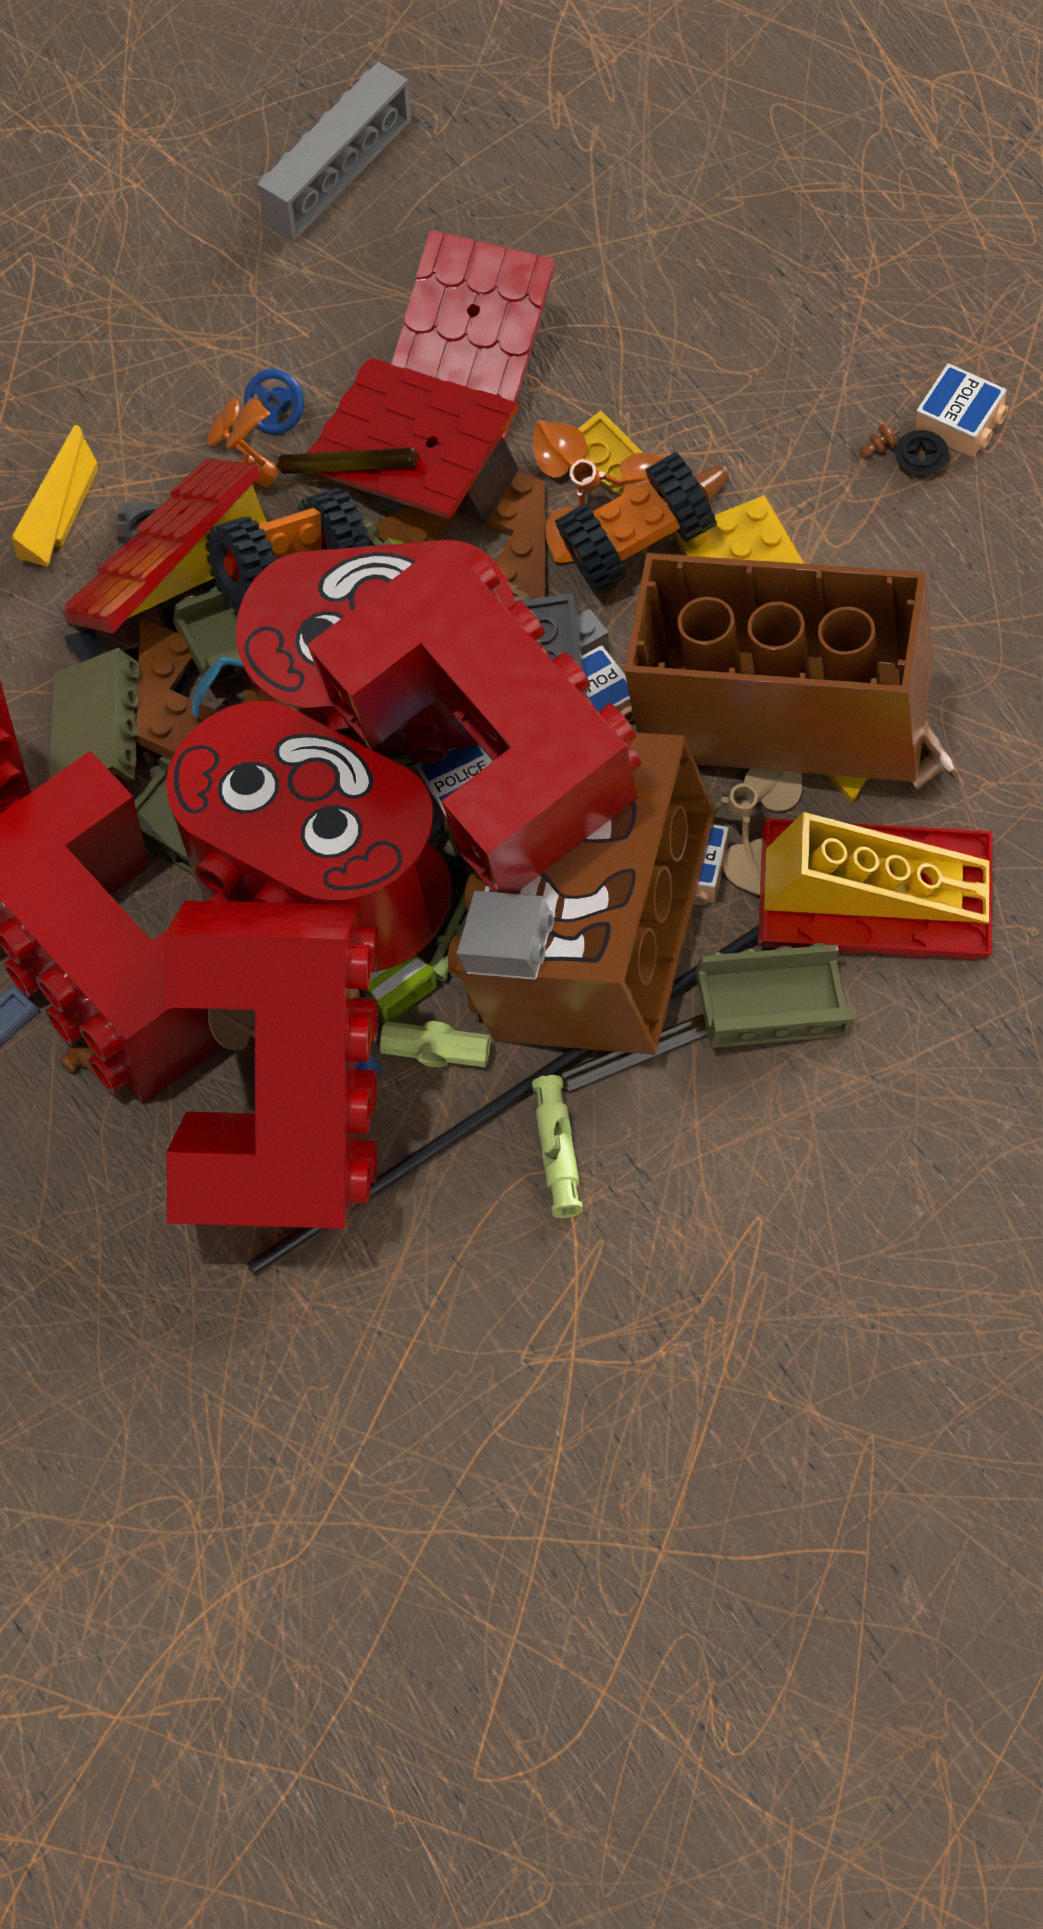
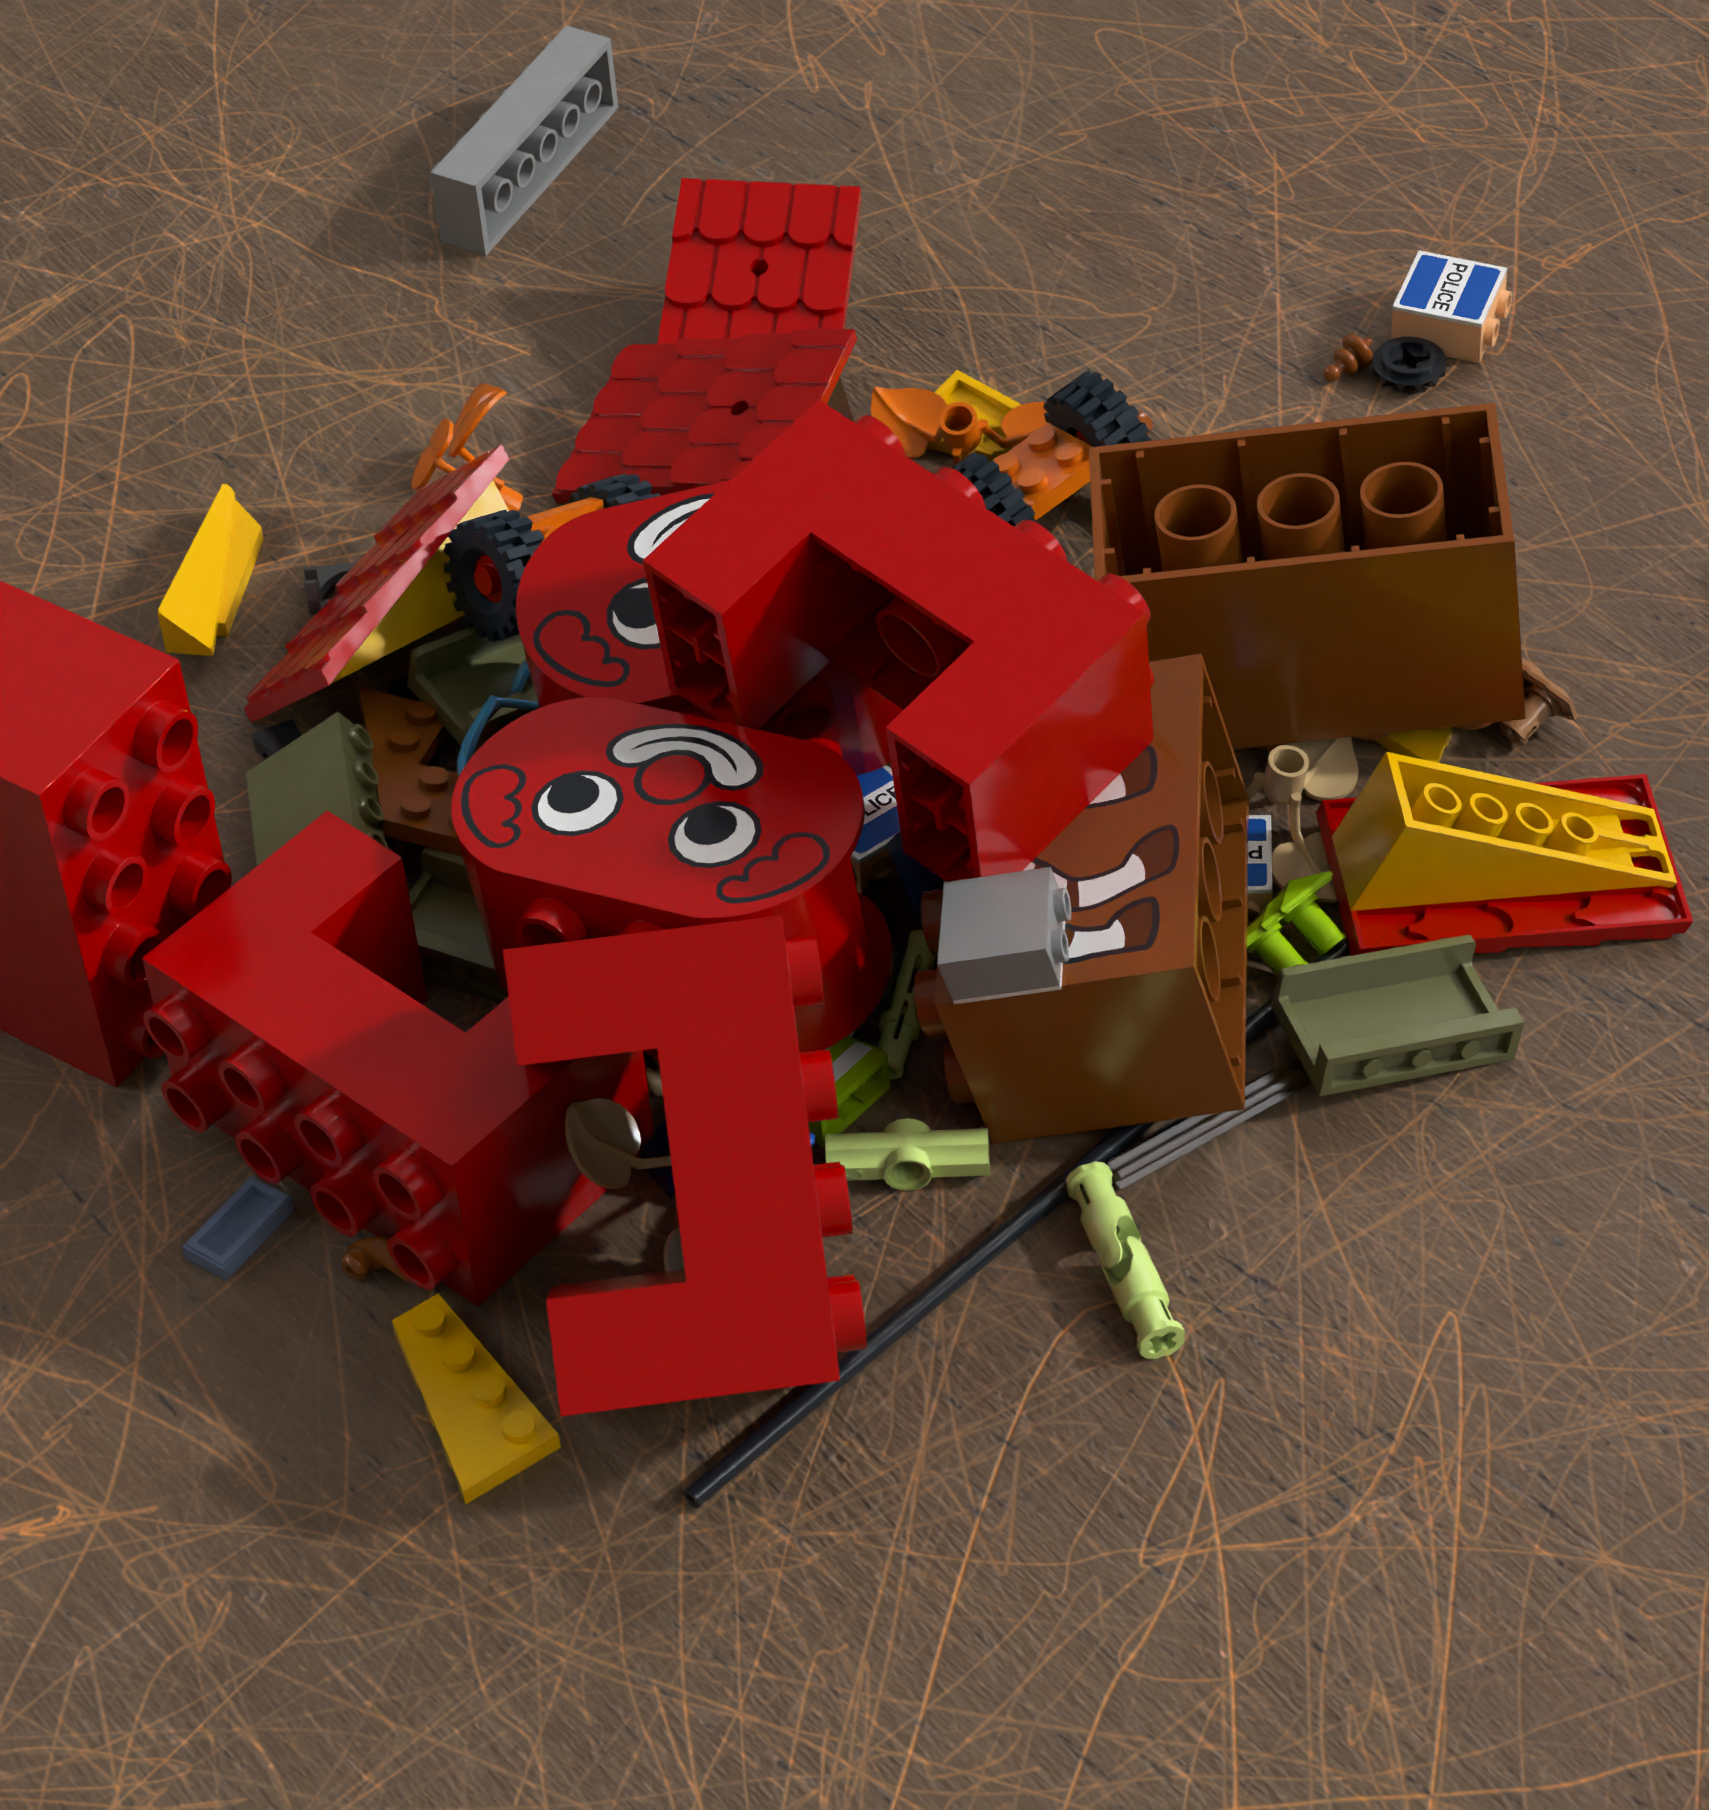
camera: 10 degrees left, 15 degrees down
blue piece [244,369,304,434] -> none
dark brown axle [276,447,419,474] -> none
none -> yellow wing [392,1293,561,1504]
none -> lime connector [1247,871,1347,976]

